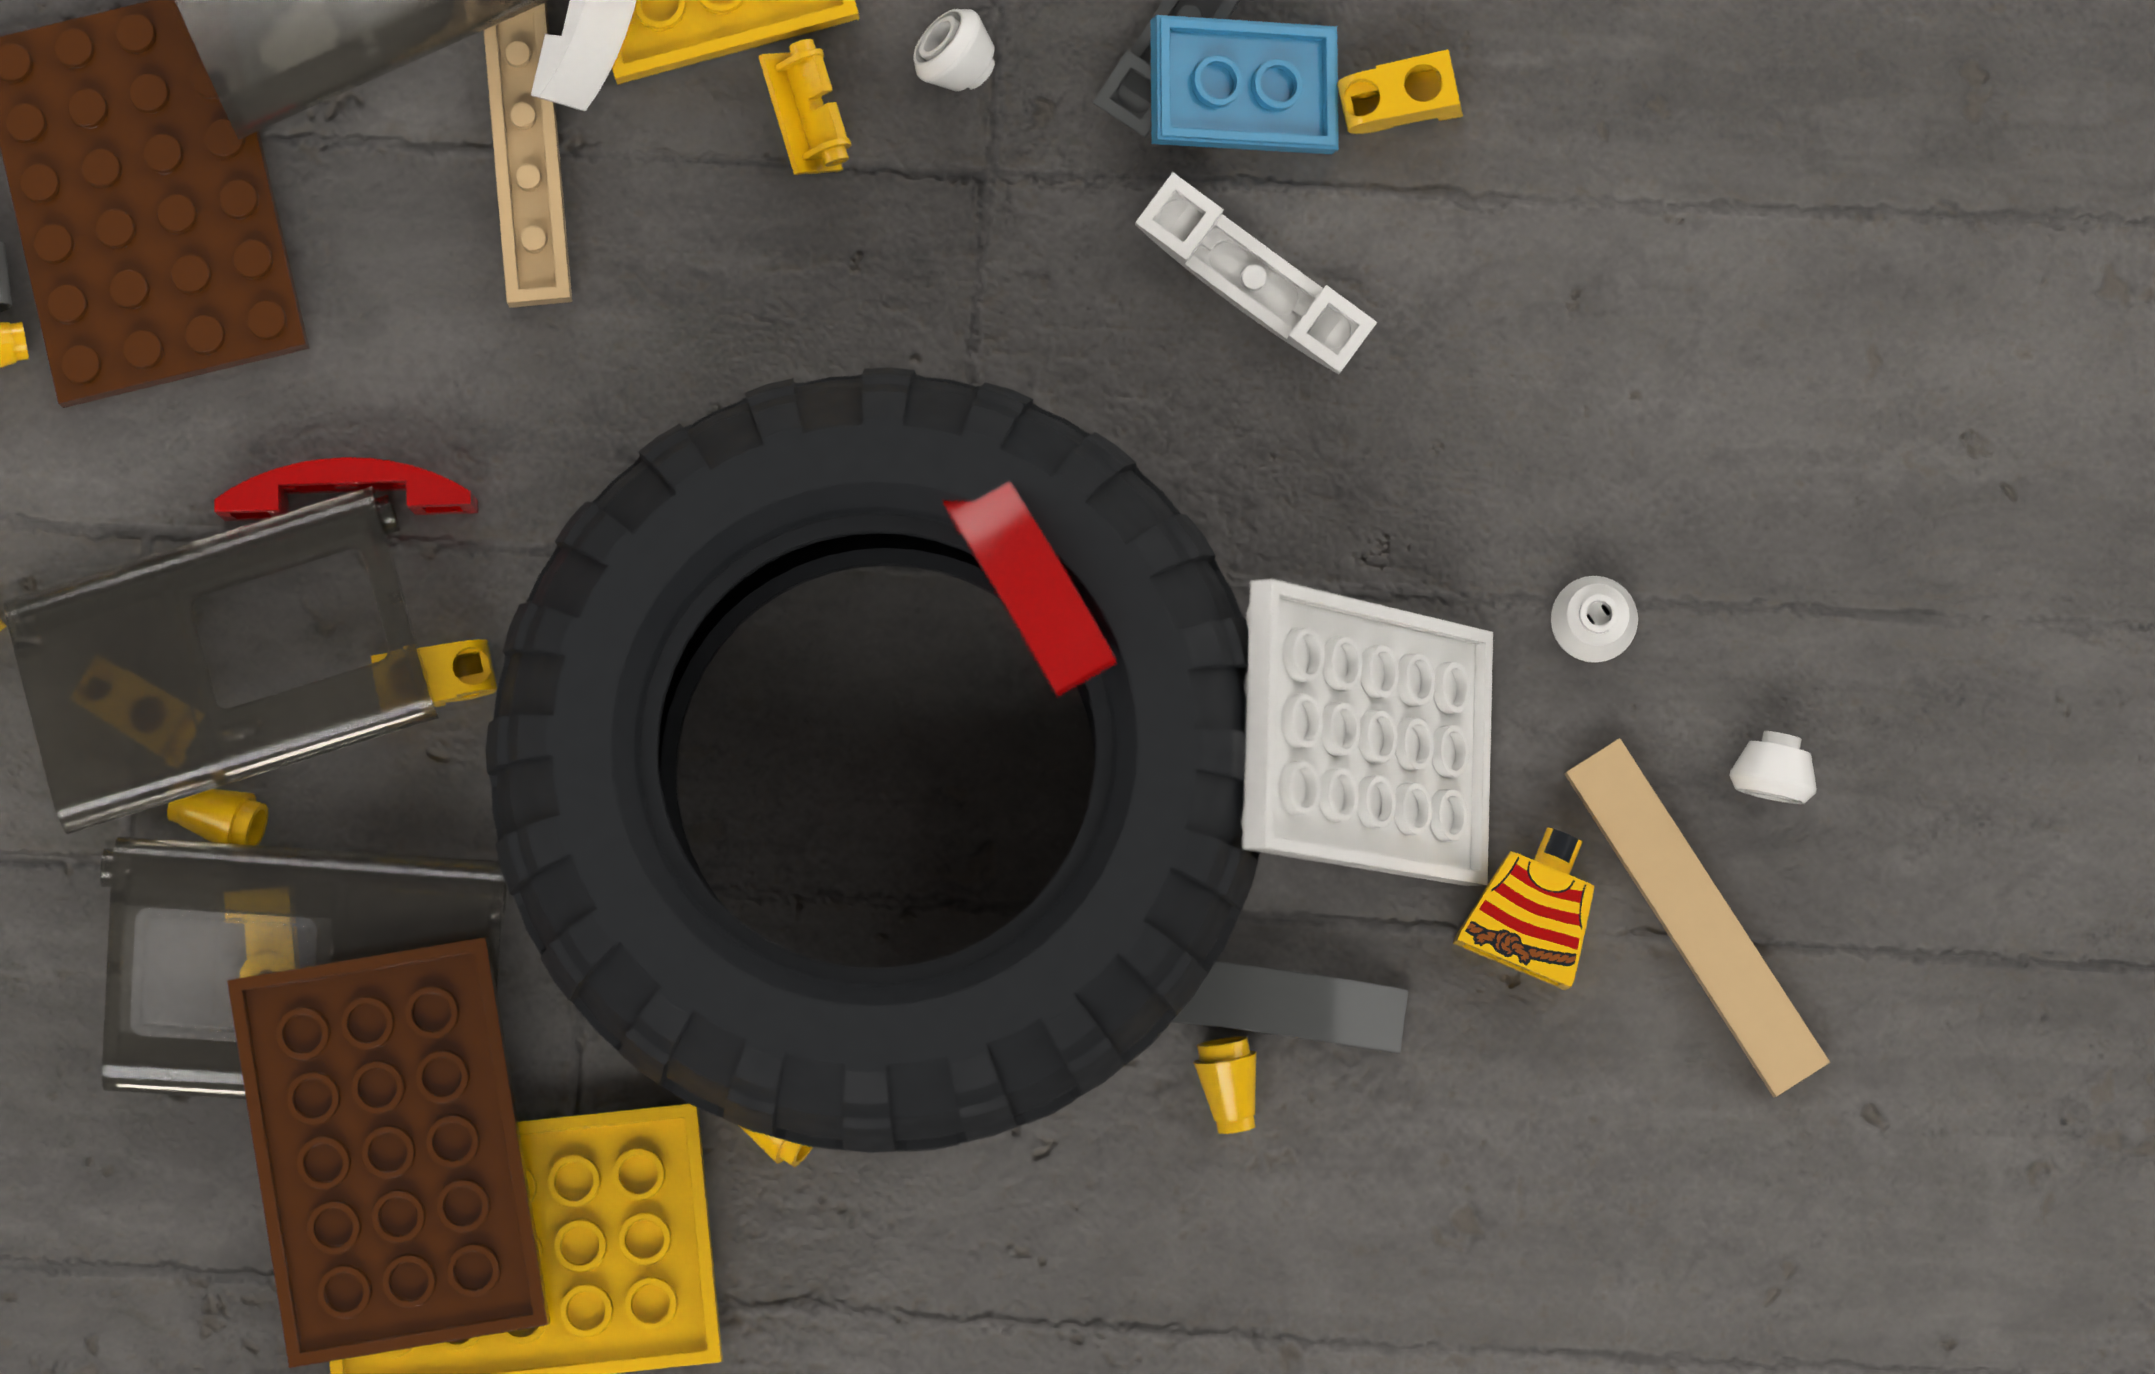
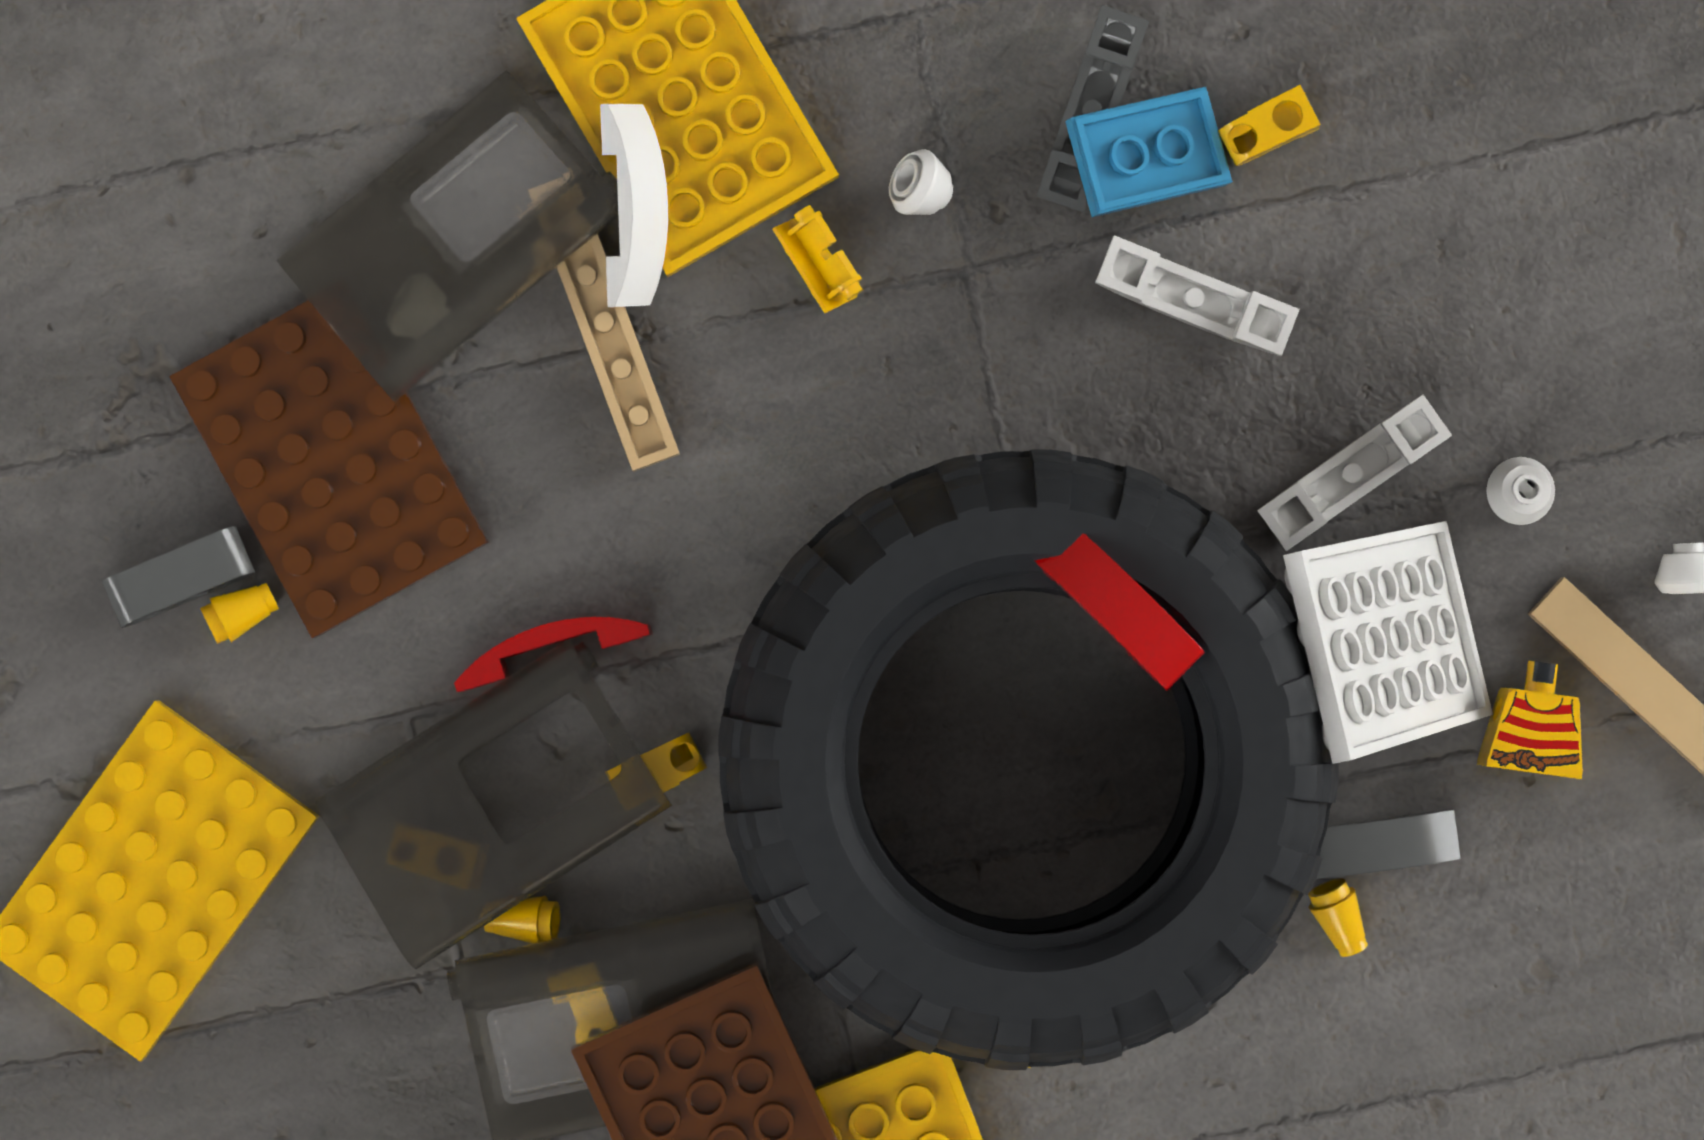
camera: 15 degrees left, 5 degrees up
none -> white slope [1257,395,1452,551]

